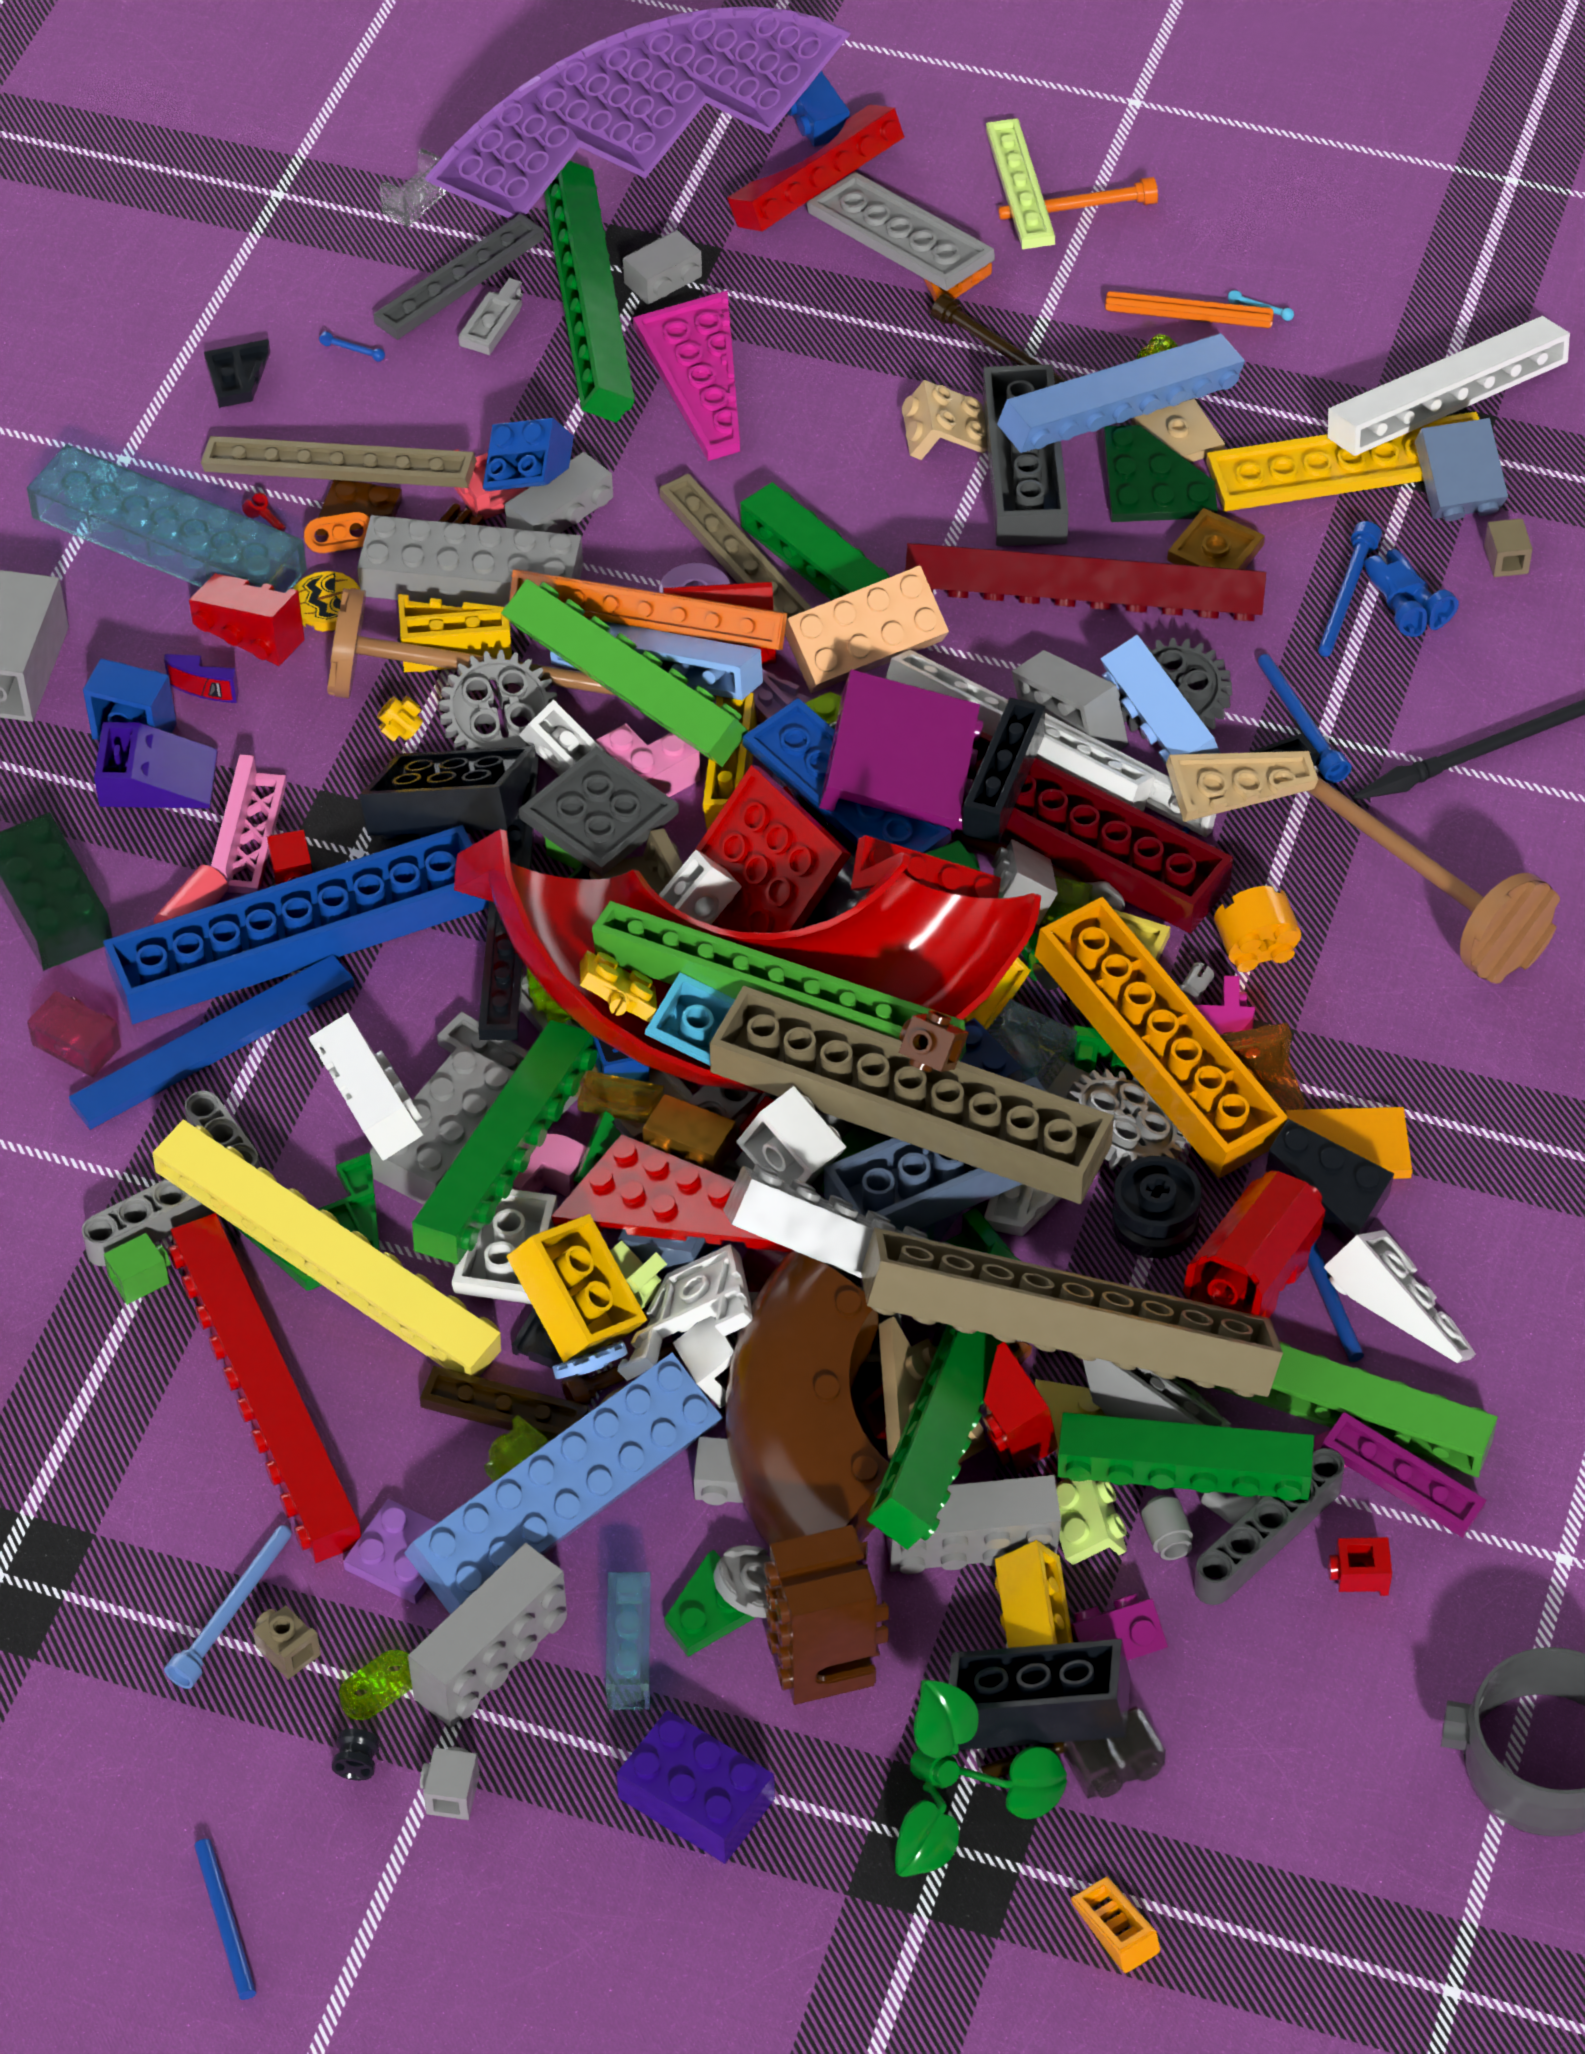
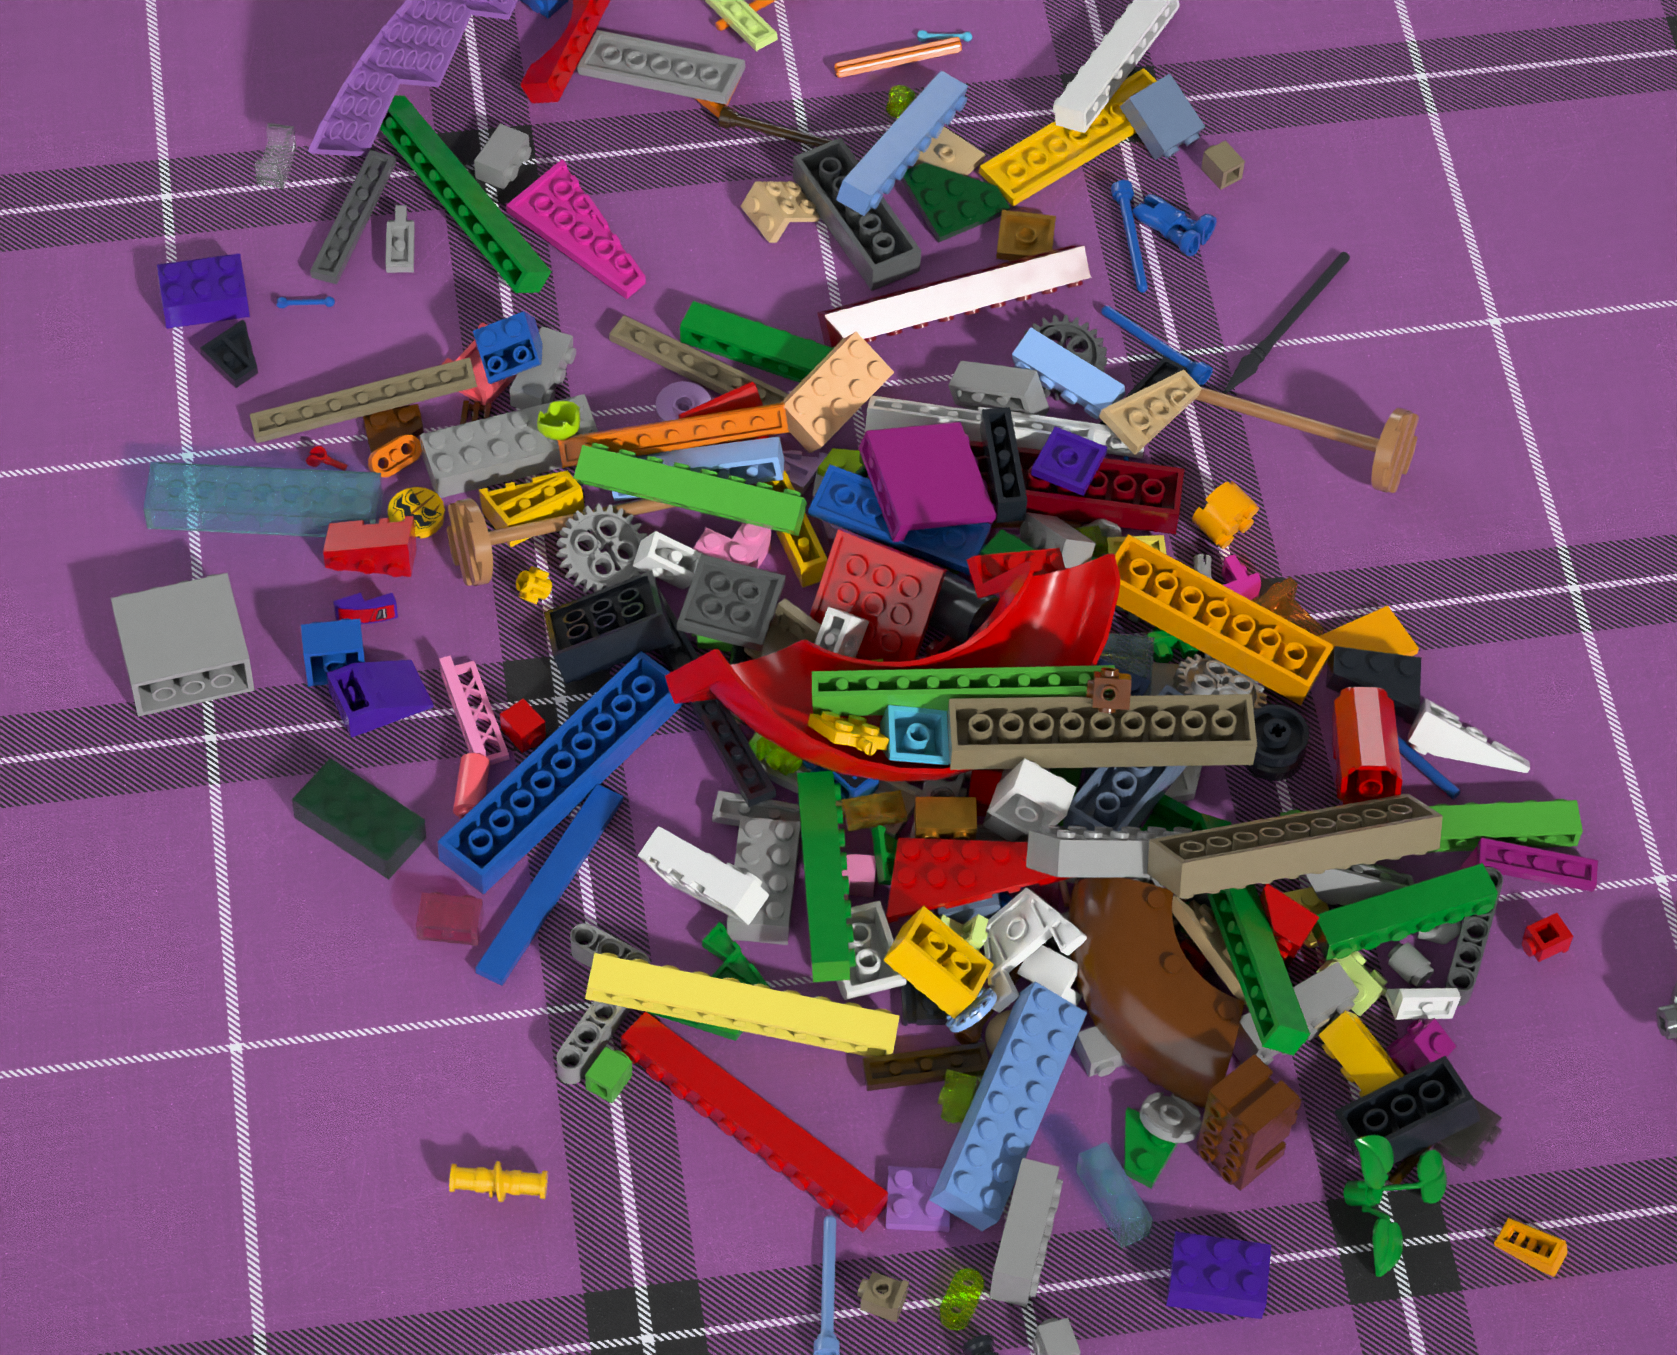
camera: 30 degrees left, 5 degrees up
none -> dark purple brick [157,253,250,329]
none -> lime hair [537,401,580,440]
none -> dark purple plate [1031,426,1107,496]
none -> white panel [1385,988,1461,1020]

